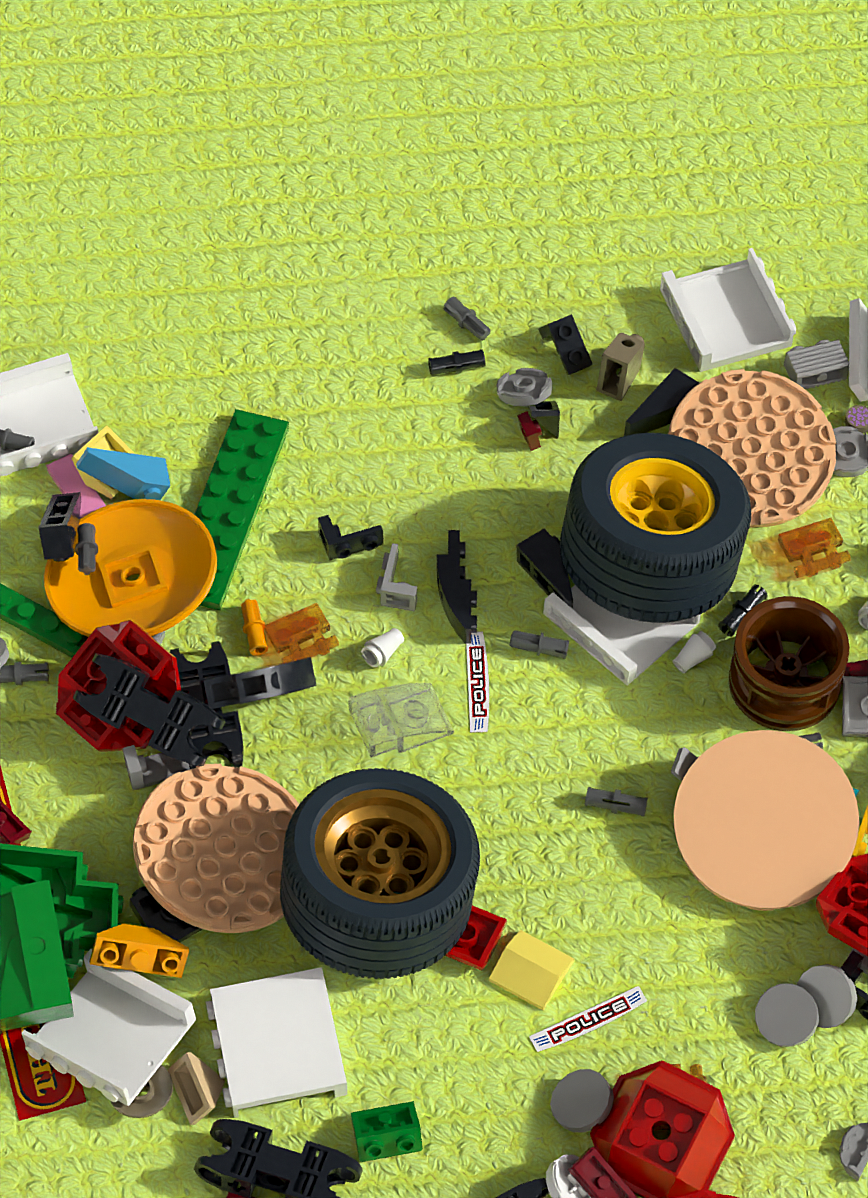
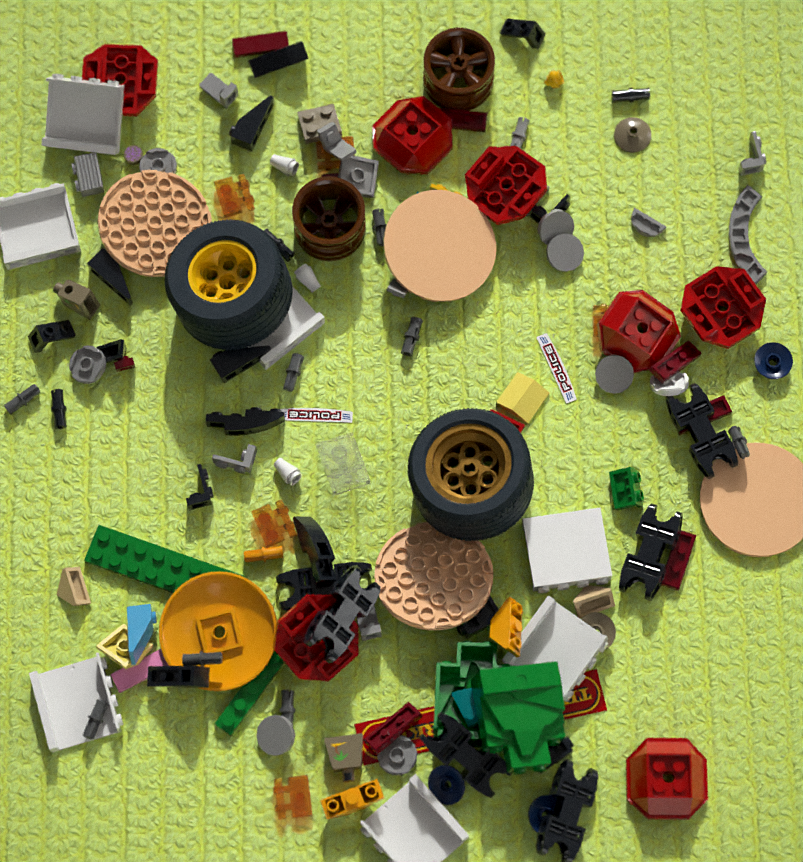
camera: 85 degrees left, 15 degrees up
none -> tan slope [57,567,91,606]

